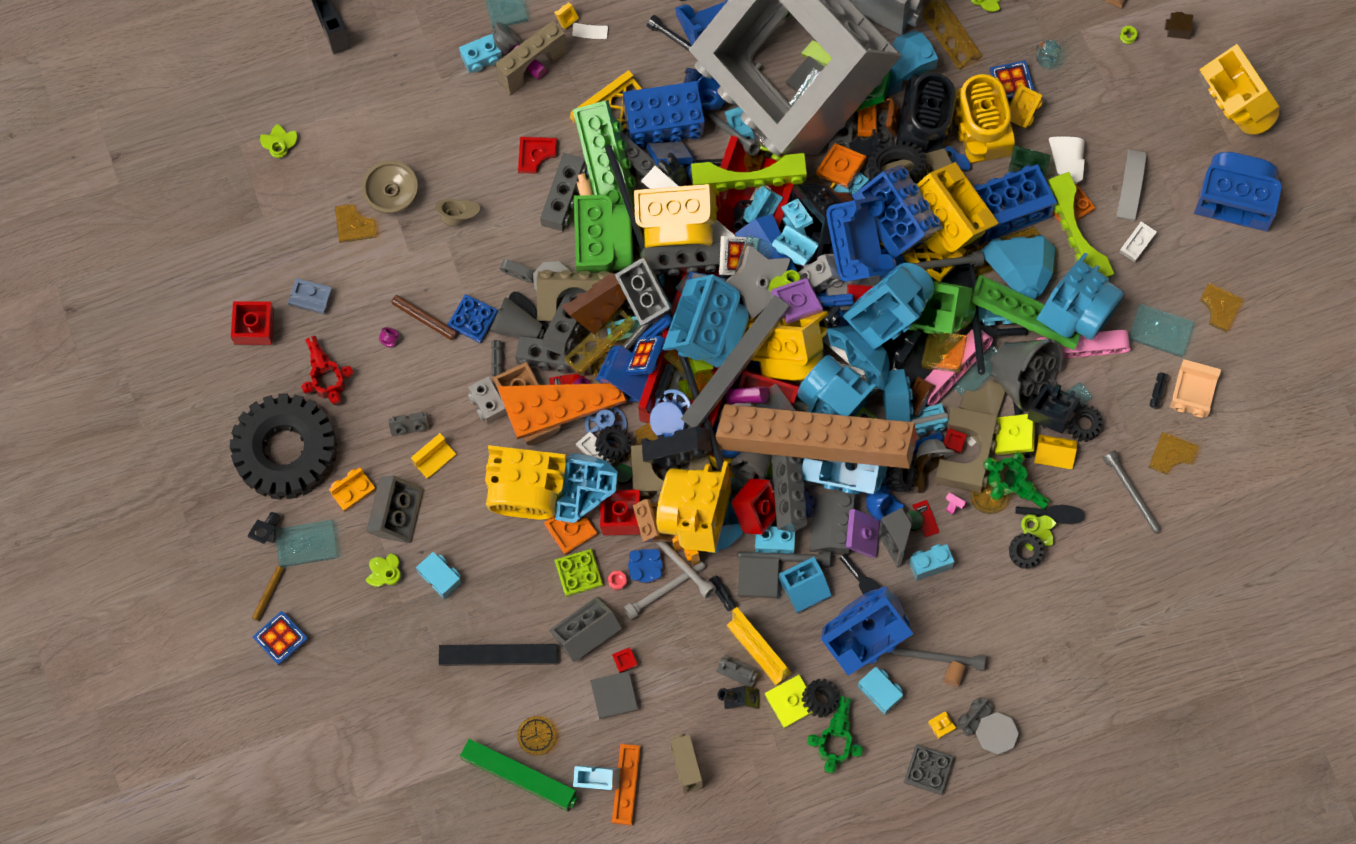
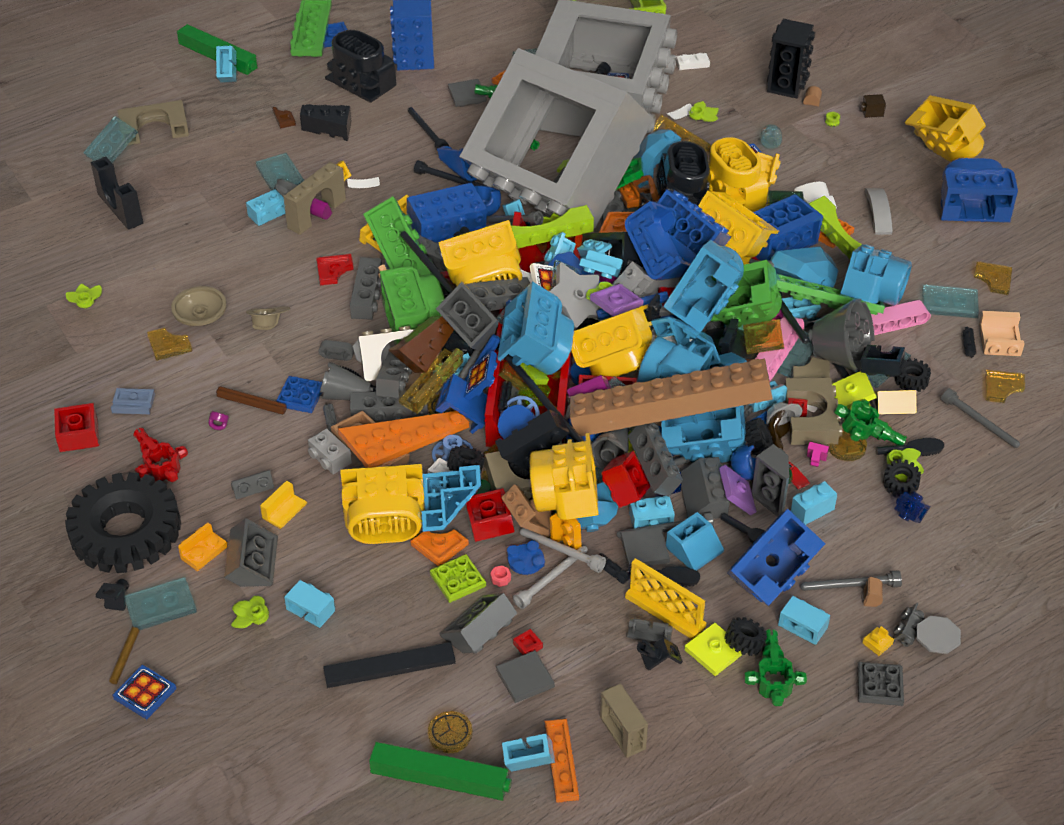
camera: 15 degrees left, 25 degrees down
dark grey tile [681,295,791,427] -> none
white plate [1119,222,1157,262] -> none
none -> black piece [627,566,700,587]
none -> clear blue brick [894,491,931,523]

